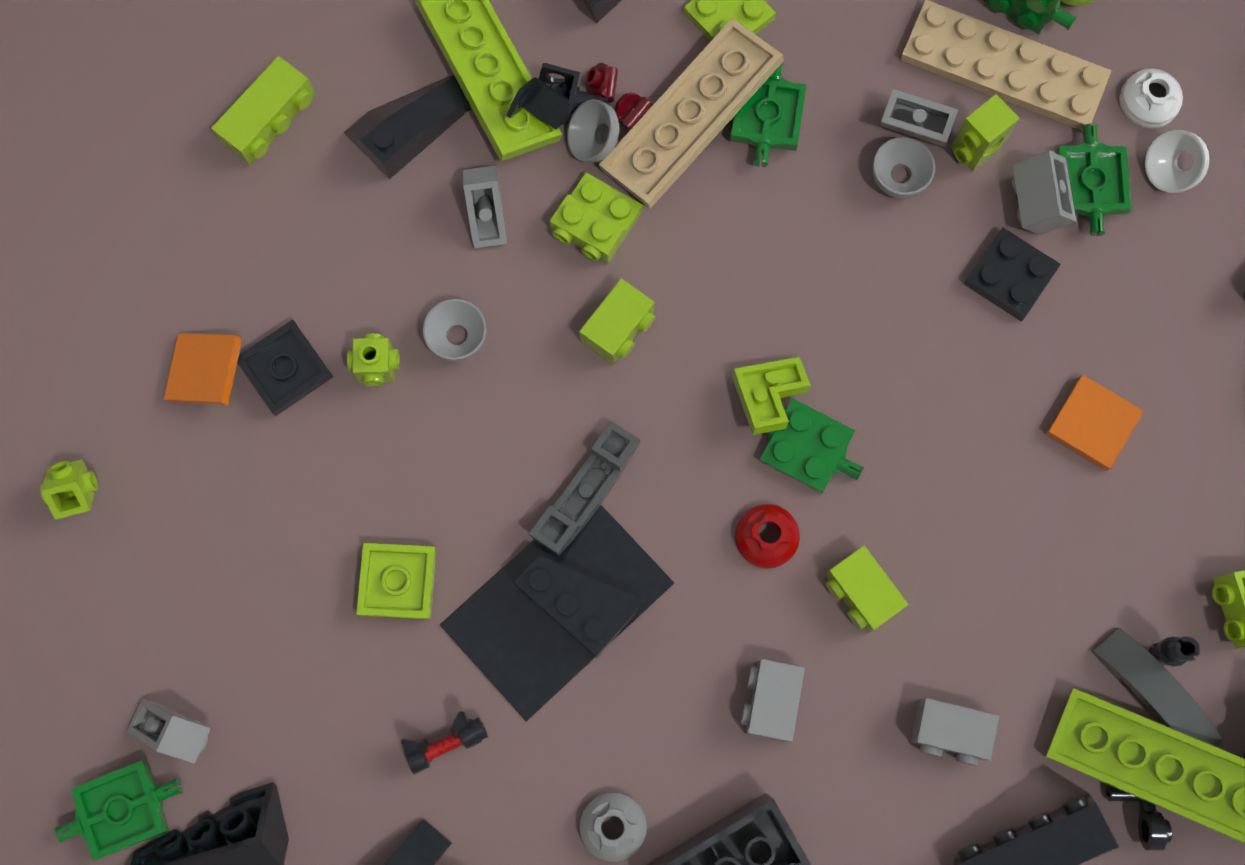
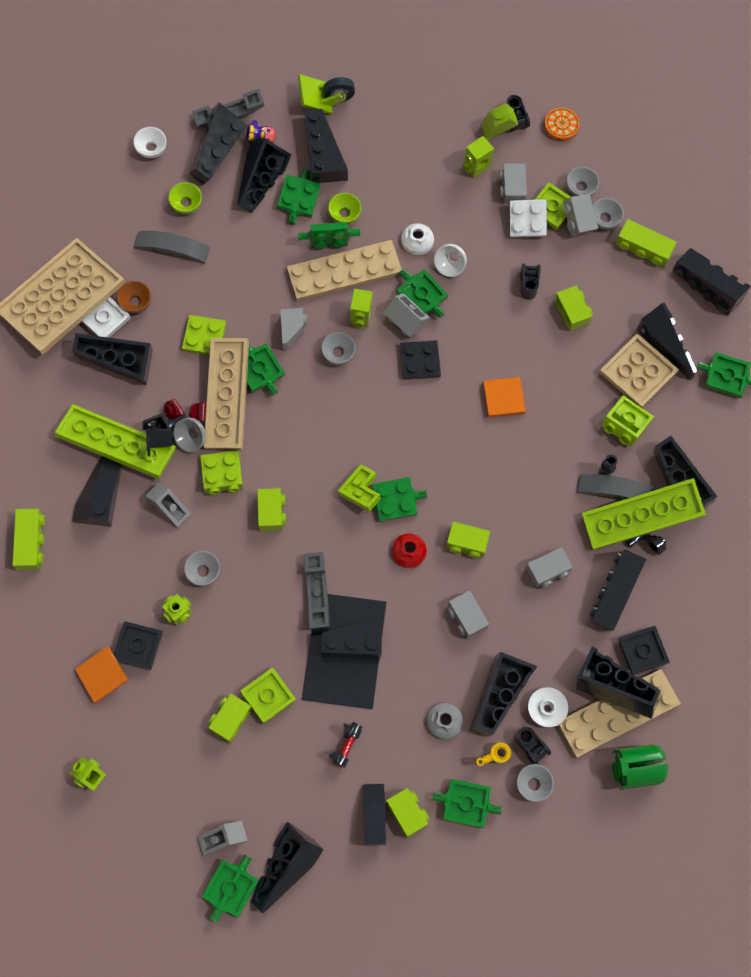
camera: 45 degrees left, 5 degrees down
light grey brick [881,89,958,148] -> none
none -> lime brick [208,694,252,744]
none -> light grey slope [280,308,307,351]

